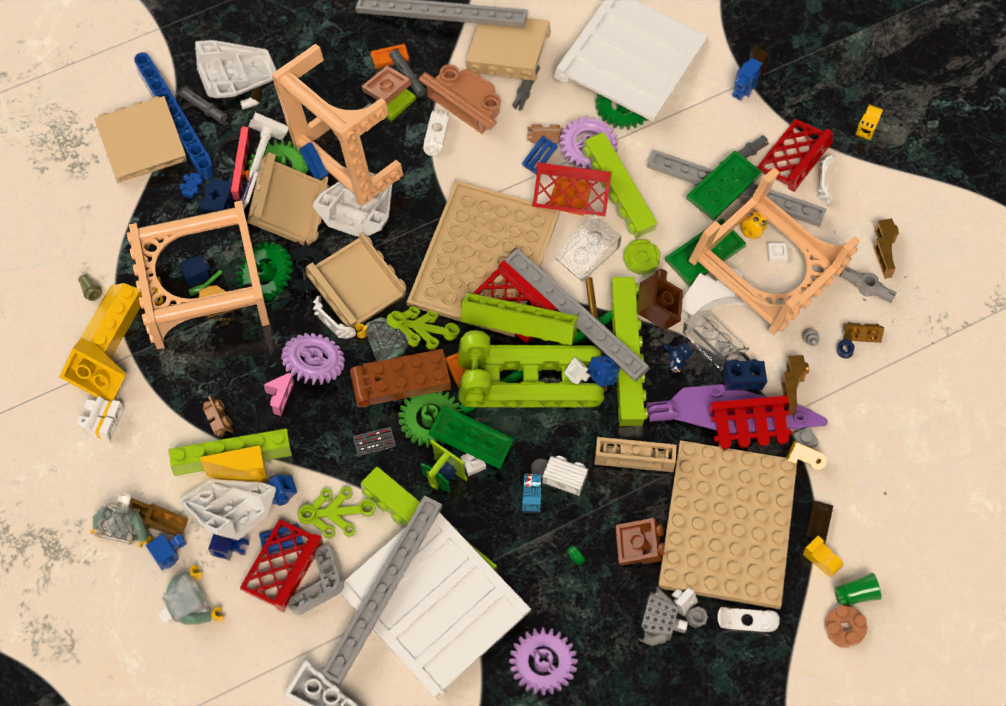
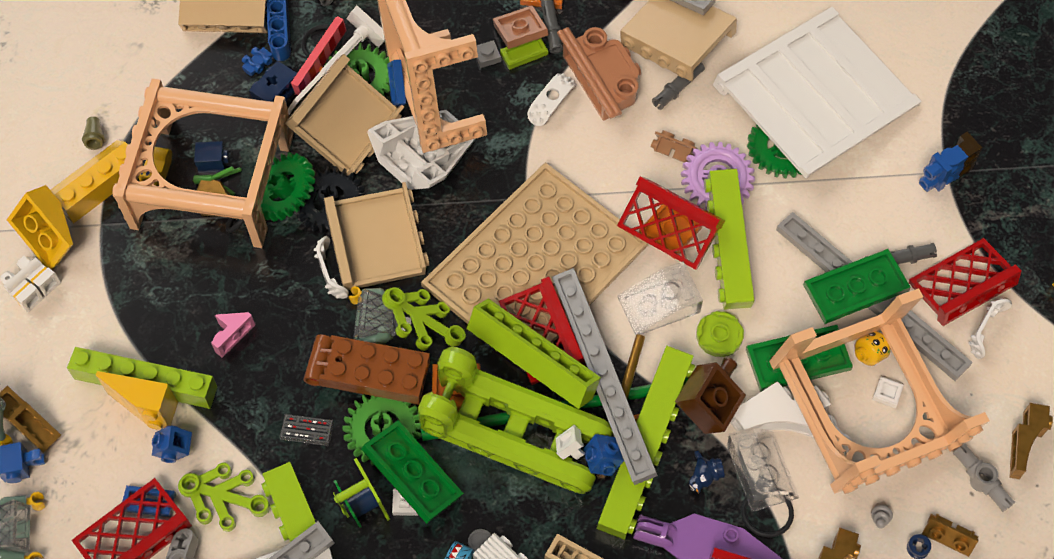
camera: 25 degrees right, 0 degrees up
white wedge [179,479,276,540] -> none
medium nougat hinge [203,396,234,437] -> none
clear blue brick [208,534,249,561] -> none
lavender gear [281,333,345,385] -> none
blue tile [522,136,558,175] -> none
dark blue brick [722,359,767,391] -> none

